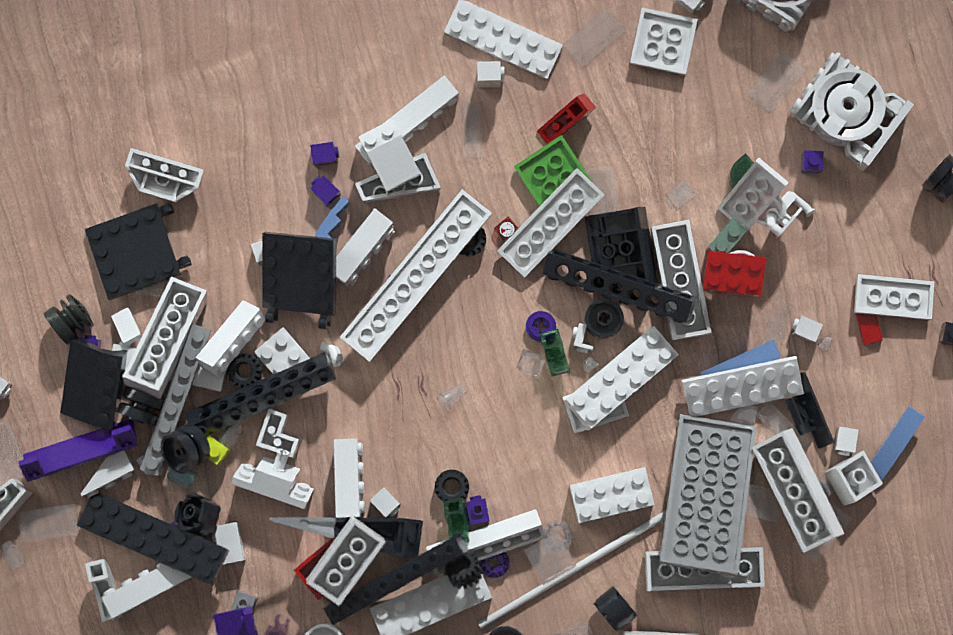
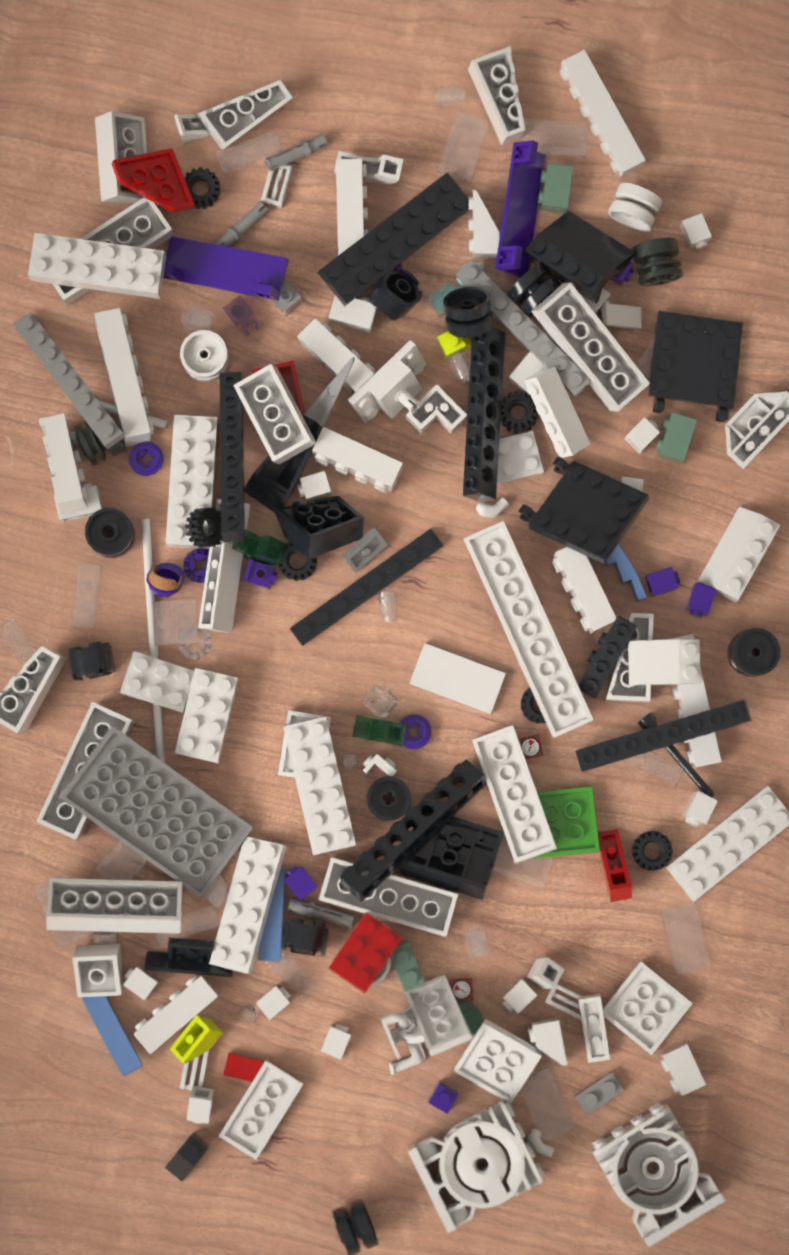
camera: 110 degrees right, 0 degrees up
none -> white plate [120,651,194,713]
none -> white brick [134,975,219,1054]
none -> piece [146,563,185,598]
none -> neon yellow slope [170,1015,223,1064]
none -> white tile [180,1050,209,1090]
none -> white brick [187,1086,214,1124]
none -> black wedge [273,496,364,559]
none -> black brick [282,918,329,957]
none -> dark purple brick [285,865,318,901]
none -> light grey pin [287,898,354,929]
none -> black plate [290,529,443,647]
none -> white wedge [297,319,376,393]
none -> white brick [321,1023,351,1060]
none -> light grey plate [342,528,388,573]
none -> white tile [409,643,506,714]
none -> tile [450,978,473,1001]
none -> white plate [453,1019,543,1104]
none -> white brick [502,979,537,1013]
none -> white brick [526,957,565,989]
none -> white slope [527,1018,567,1065]
none -> white arm [527,1129,554,1158]
none -> sand green brick [538,163,573,213]
none -> white tile [545,984,582,1020]
none -> black brick [575,699,752,772]
none -> light grey plate [575,1072,624,1115]
none -> black bracket [578,616,637,698]
none -> white plate [578,994,610,1063]
none -> white wheel [608,183,663,232]
none -> white brick [625,417,660,454]
none -> black tyre [632,831,673,871]
none -> black piece [638,712,714,798]
none -> sand green brick [655,412,697,464]
none -> white brick [680,213,712,250]
none -> white slope [697,507,780,603]
none -> black wheel [727,628,780,677]

